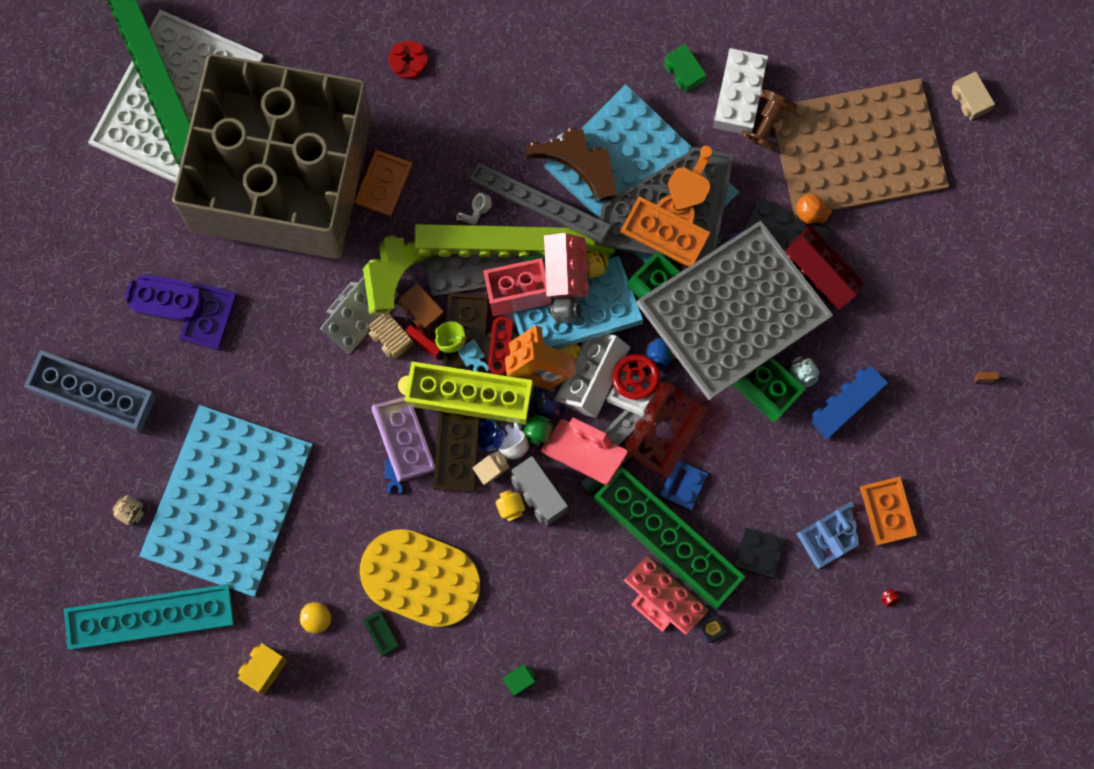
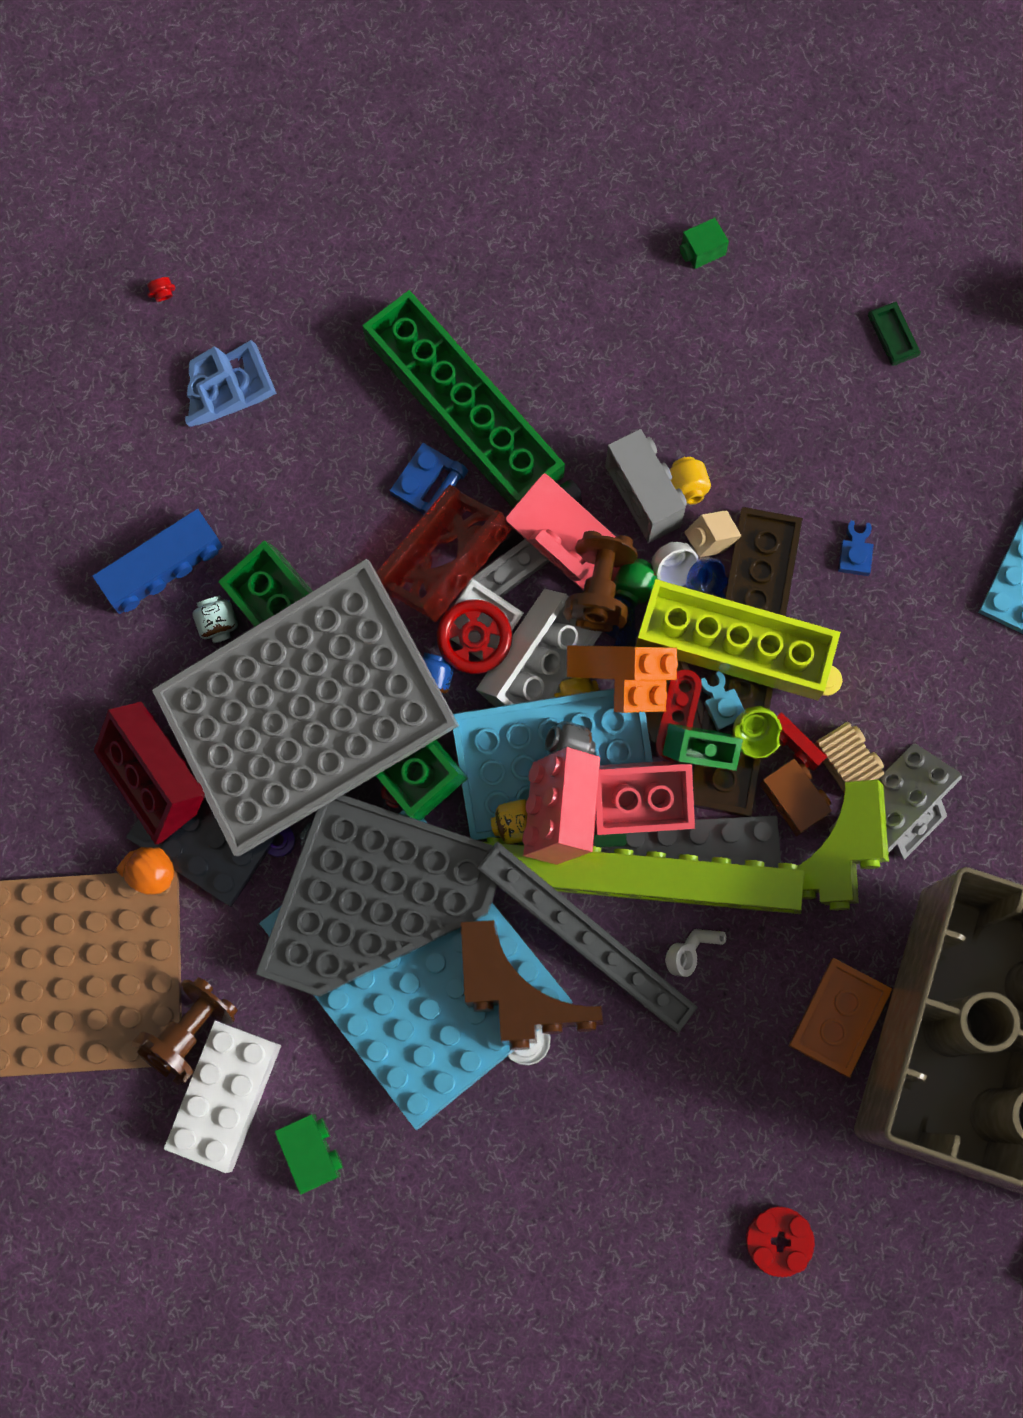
camera: 170 degrees left, 0 degrees up
yellow hair [300,602,332,634] -> none
yellow plate [360,529,480,627] -> none
lavender tile [371,397,435,482] -> none
orange plate [620,146,712,267] -> none
coral bracket [624,556,709,635] -> none
black tile [698,615,727,643] -> none
black plate [734,528,785,579] -> none
orange plate [860,477,917,546] -> none
none -> reddish brown piece [563,531,638,632]
none -> green brick [662,723,743,771]

